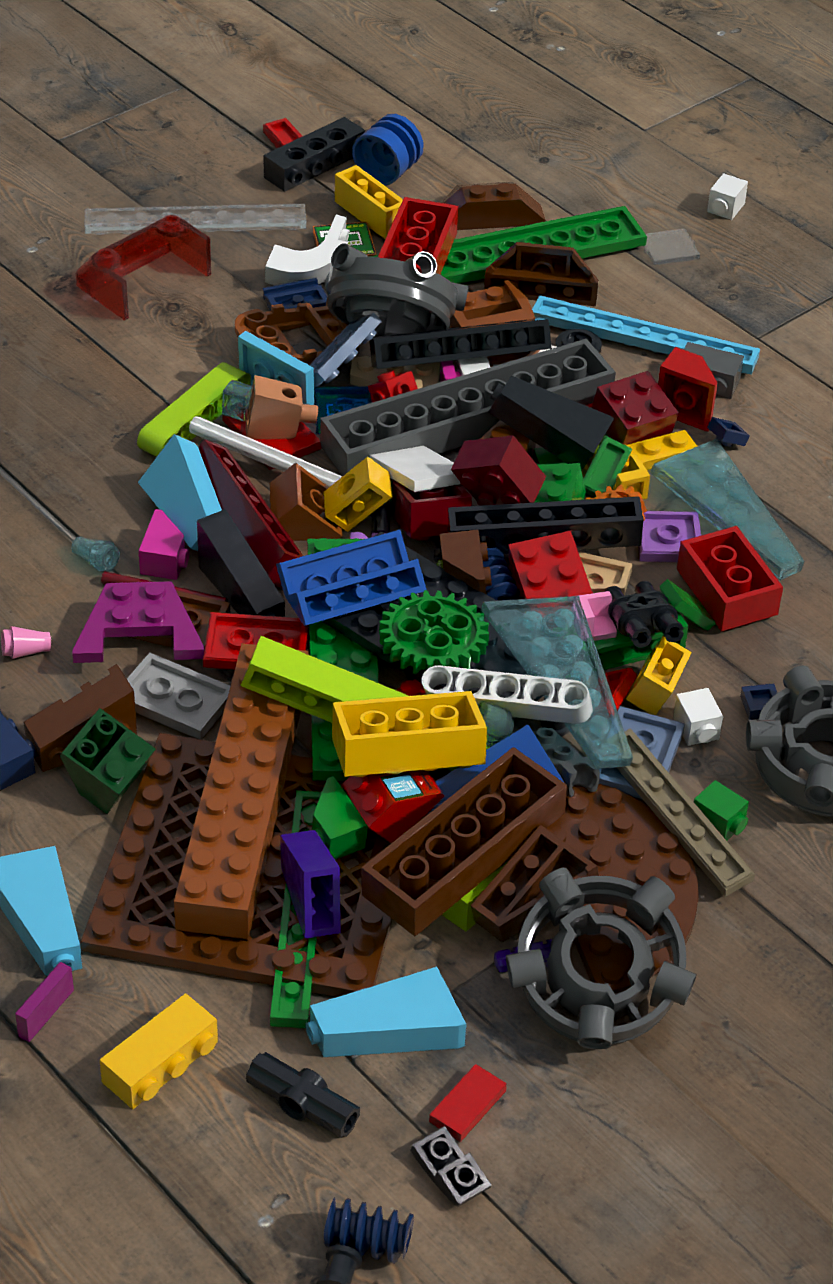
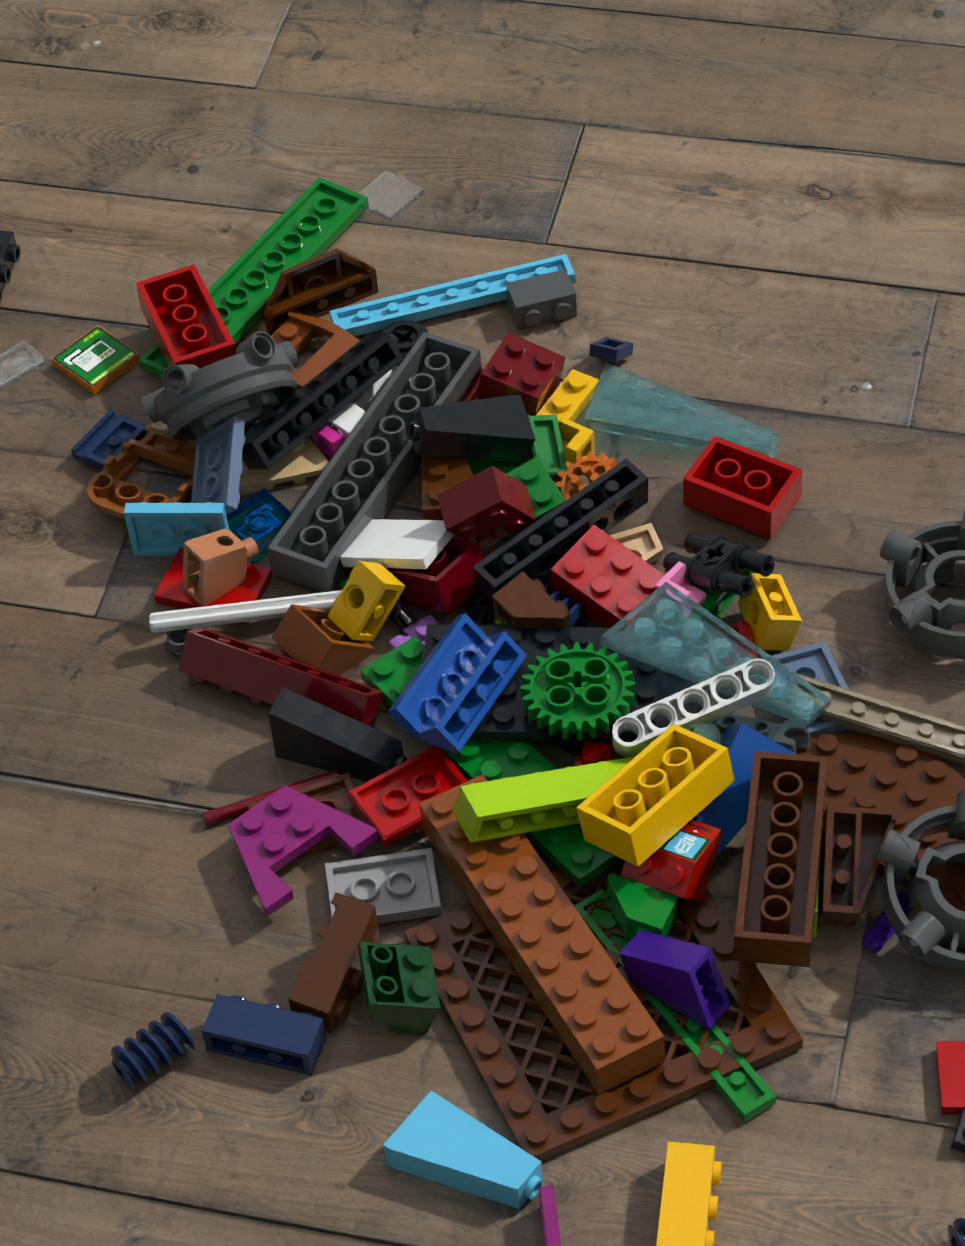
camera: 30 degrees left, 5 degrees up
bright pink cone [1,626,51,659] -> none
clear light blue cone [72,536,120,571] -> none
lime beam [137,362,251,457] -> none
medium azure slope [138,434,222,551] -> none
dark pink slope [138,509,189,580] -> none
clear light blue plate [222,380,252,421] -> none
black piece [246,1052,360,1138] -> none
white arch [265,214,350,286] -> none
medium azure slope [306,967,466,1057] -> none
yellow brick [335,165,403,239] -> none
blue wheel [352,114,424,185] -> none
red brick [368,370,418,402] -> none
reddish brown wedge [441,182,546,230] -> none
medium lavender tile [638,511,701,562] -> none
red slope [658,347,718,432] -> none
green tile [659,579,716,631] -> none
white brick [673,688,723,746] -> none
green brick [694,780,749,841] -> none
white brick [707,173,748,220] -> none
dark blue plate [740,683,777,720] -> none

